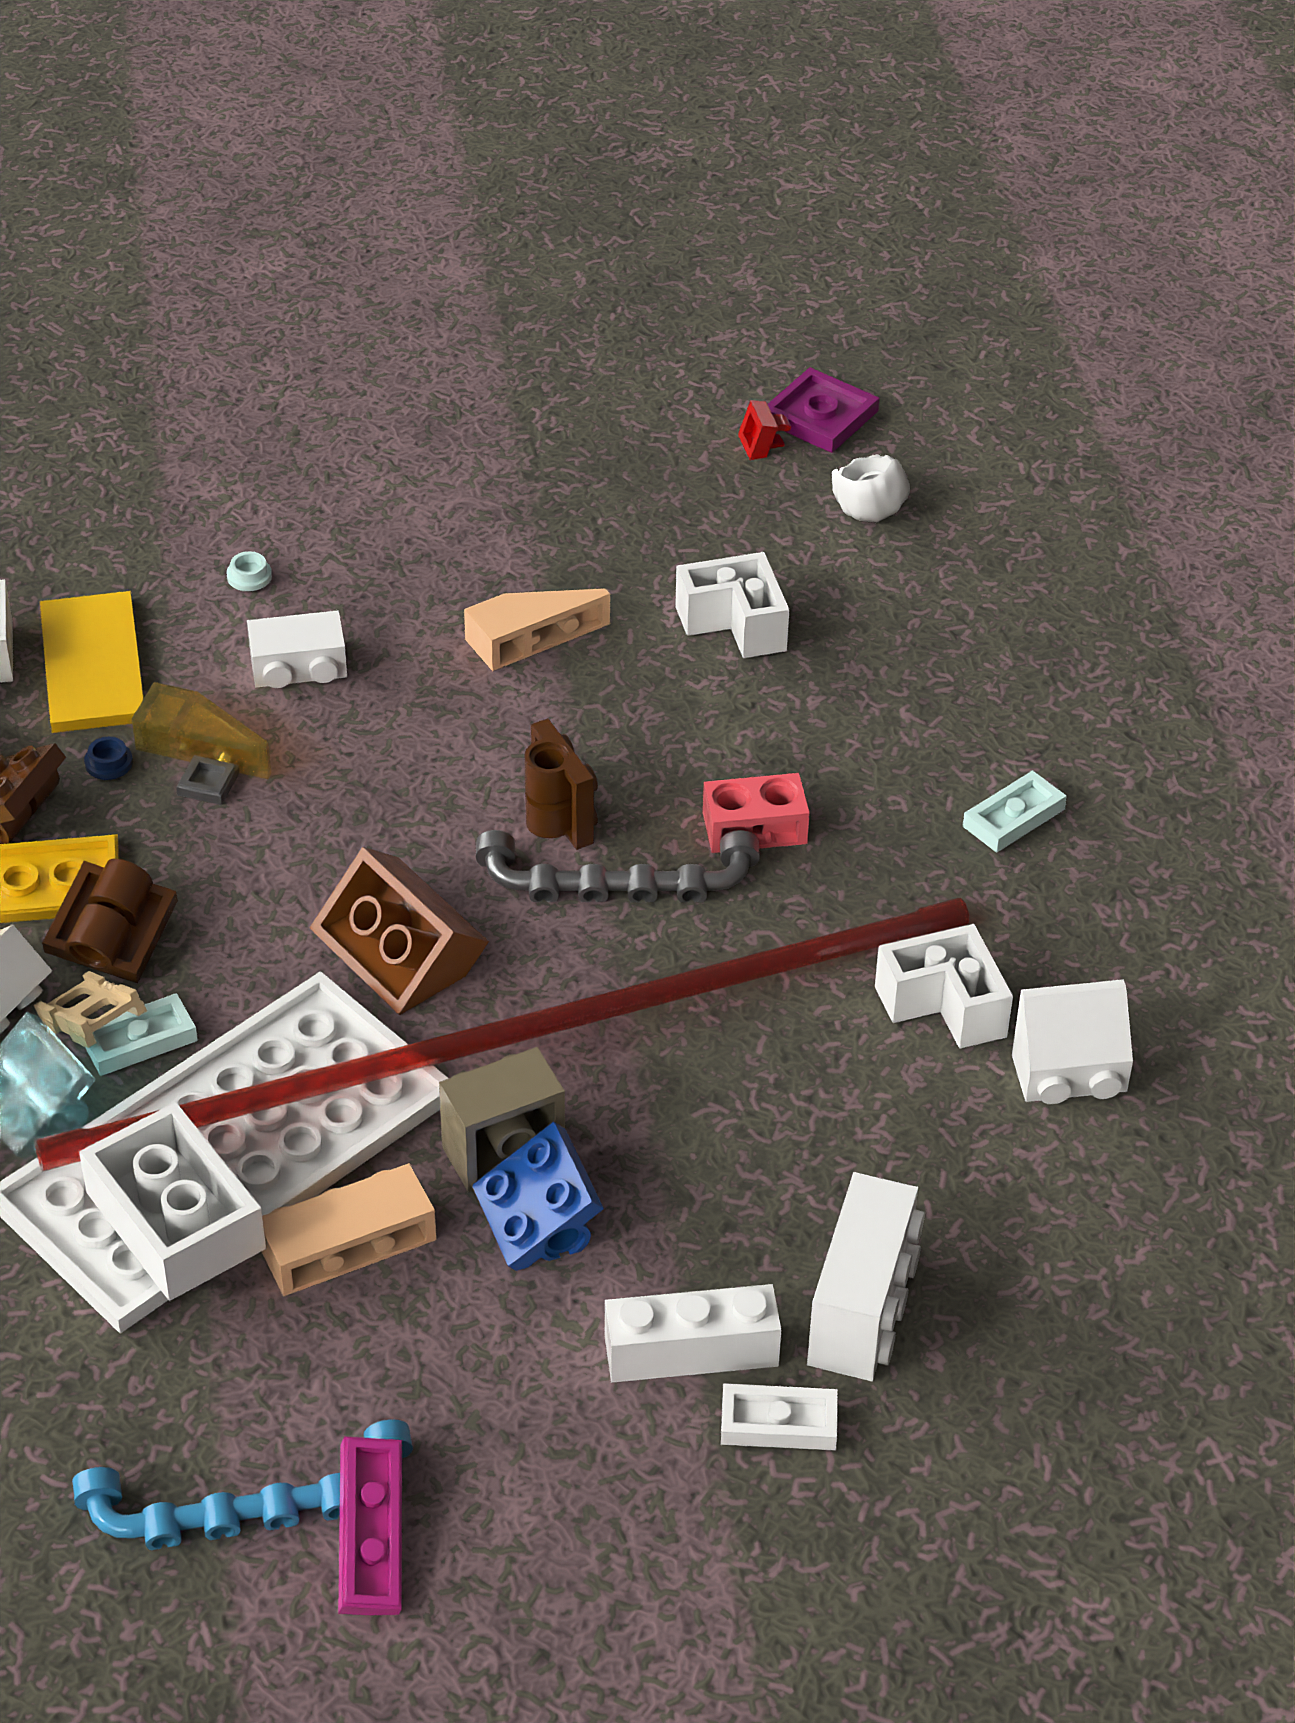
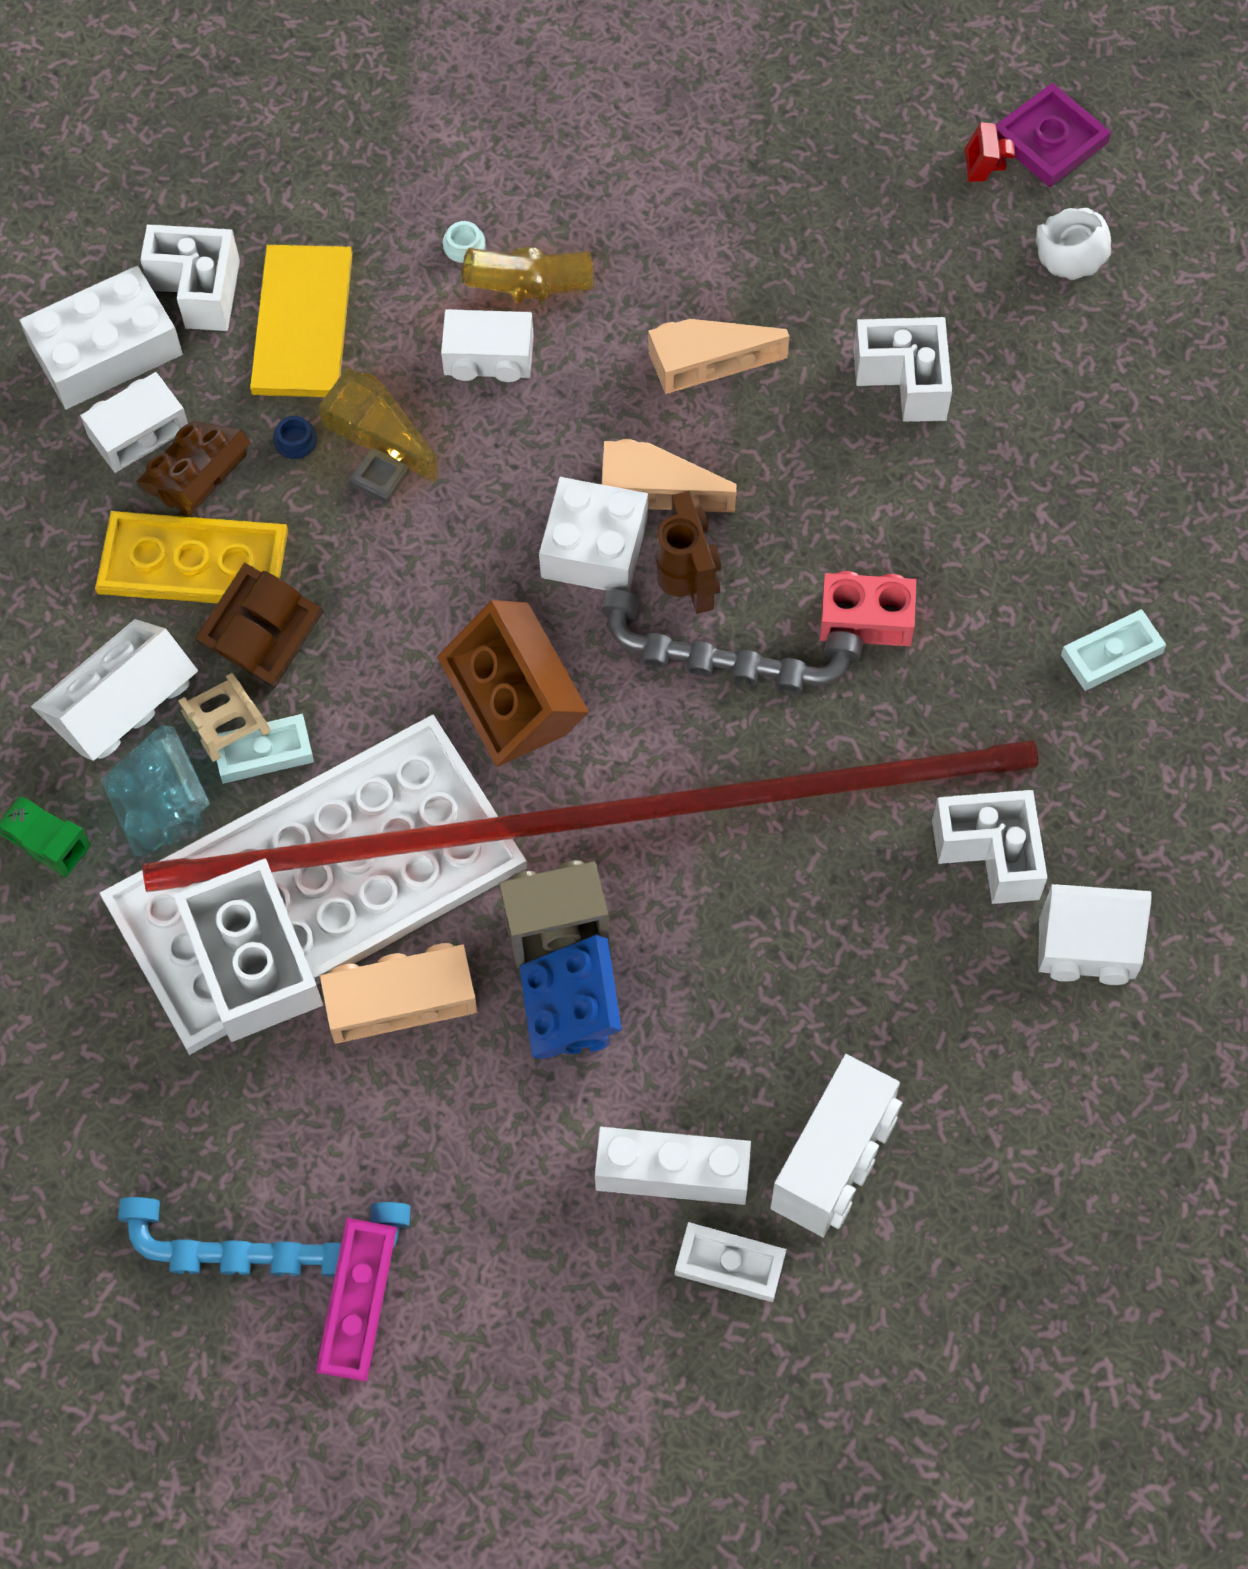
camera: 15 degrees right, 20 degrees up
none -> clear yellow piece [461,247,594,303]
none -> white brick [539,477,648,592]
none -> light nougat slope [602,439,737,513]

